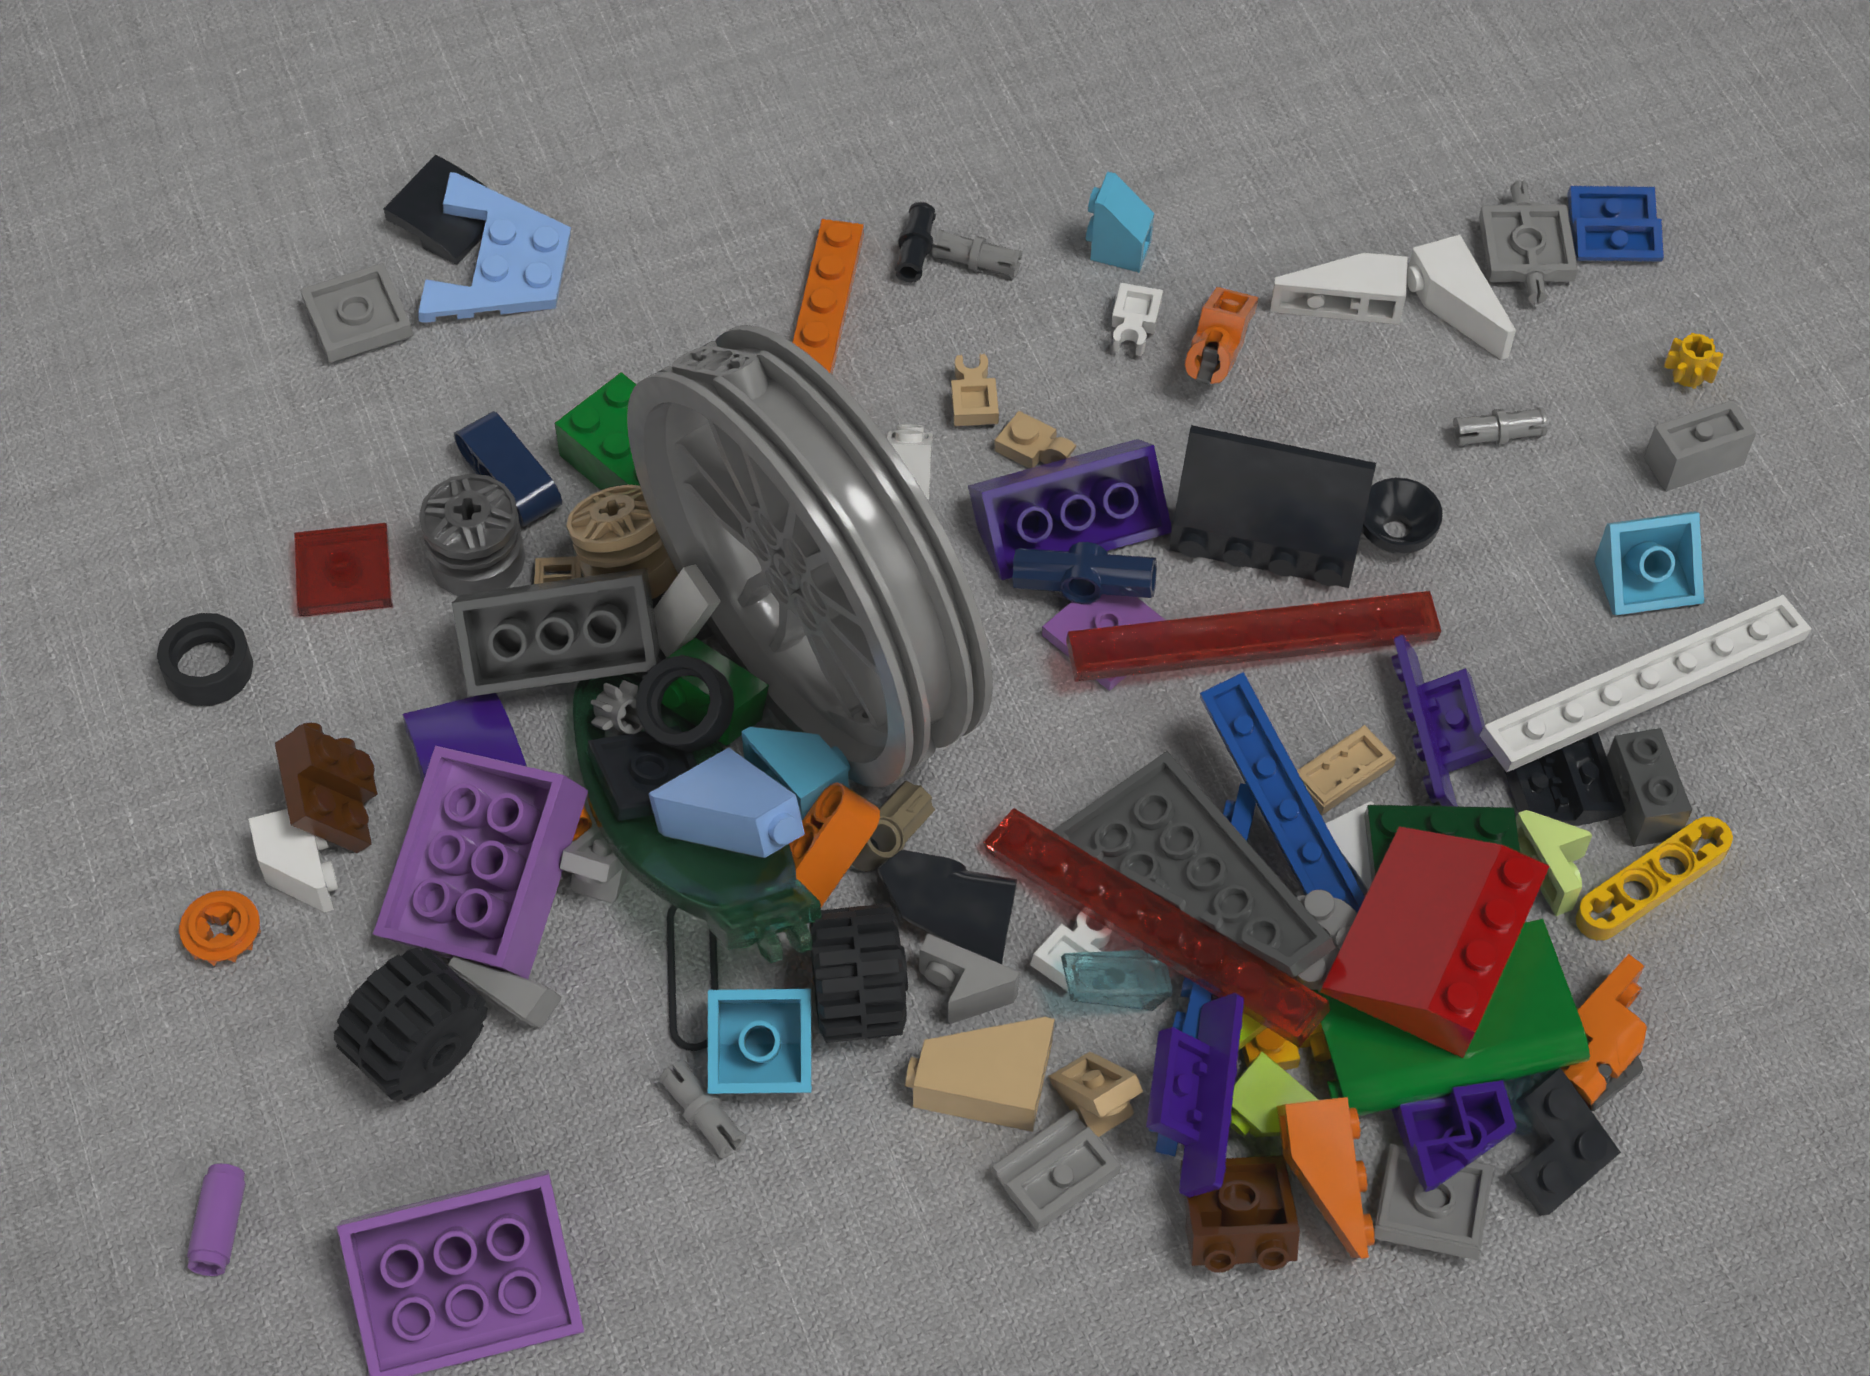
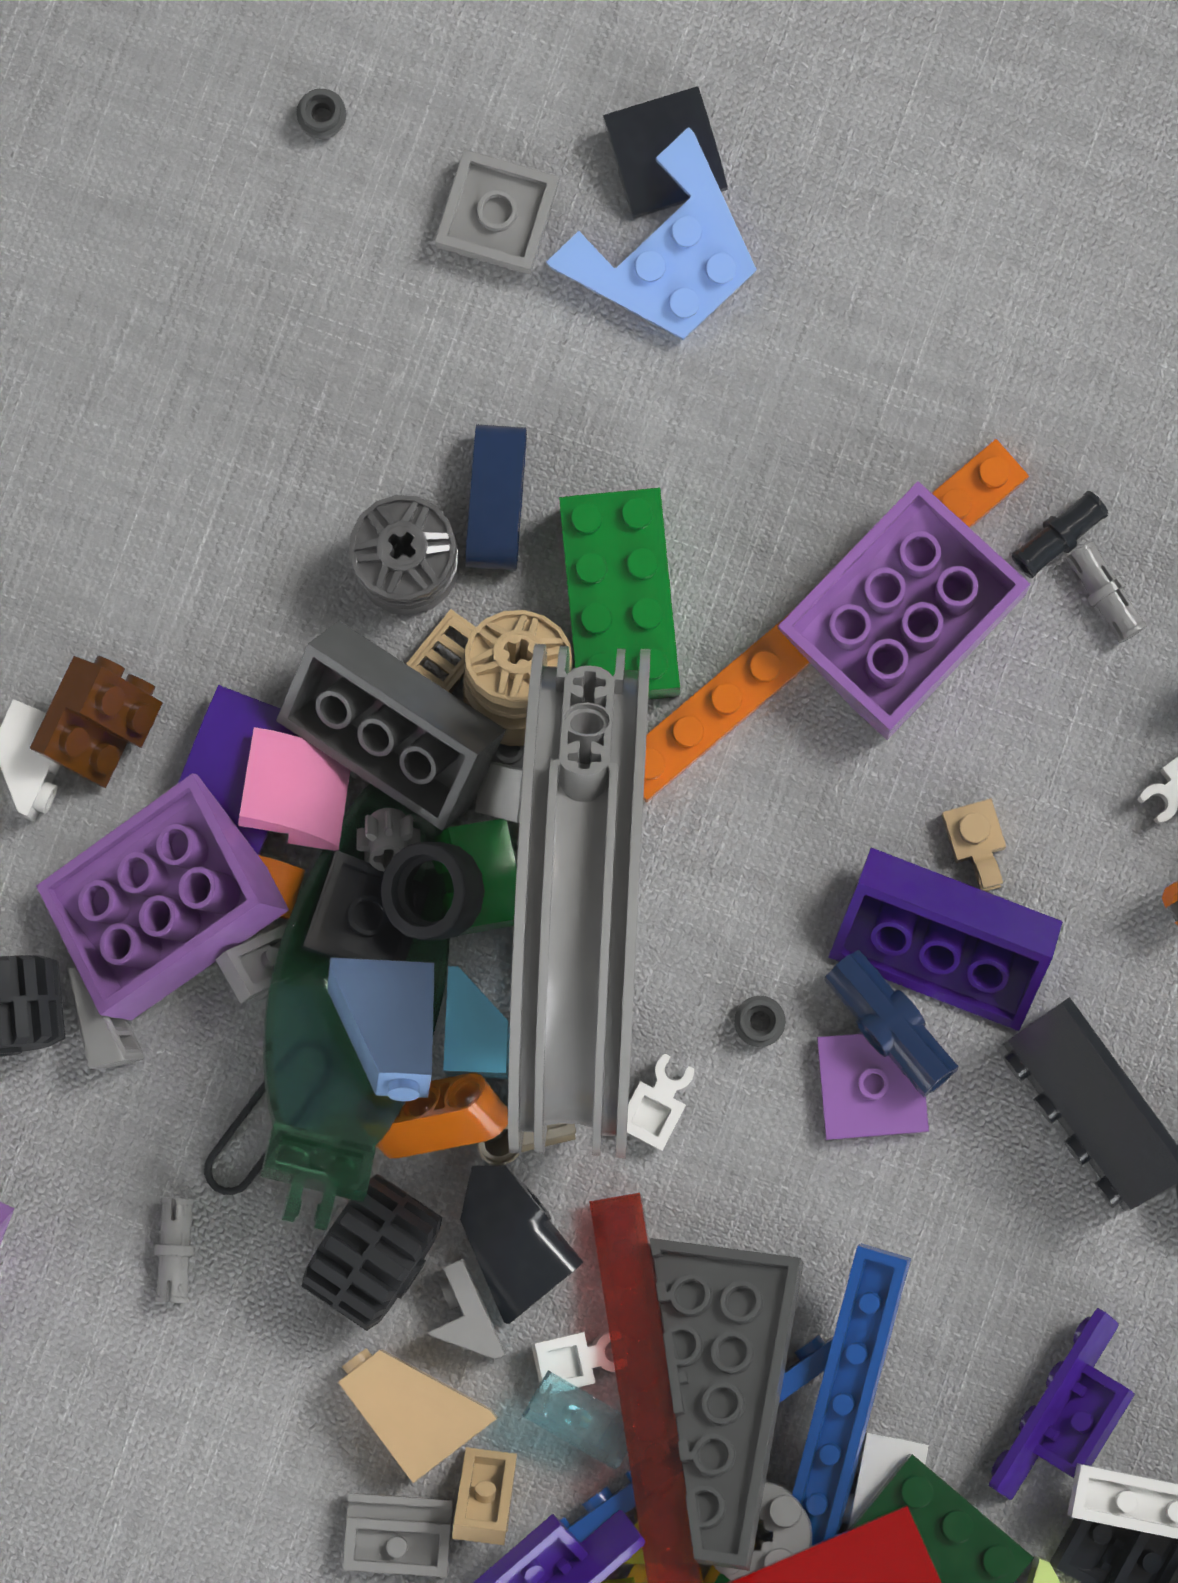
camera: 45 degrees right, 25 degrees up
black tyre [157,613,253,706] -> none
clear red plate [294,523,393,617] -> none
medium azure slope [708,989,812,1094] -> none
white slope [887,424,933,500] -> none
tan plate [951,354,999,426] -> none
clear red plate [1066,591,1442,682] -> none
tan plate [1297,725,1396,815] -> none
none -> bright pink slope [238,727,351,851]
none -> dark grey plate [296,89,346,139]
none -> white plate [627,1054,694,1151]
none -> dark grey plate [734,996,786,1047]
none -> medium lavender slope [778,481,1030,740]

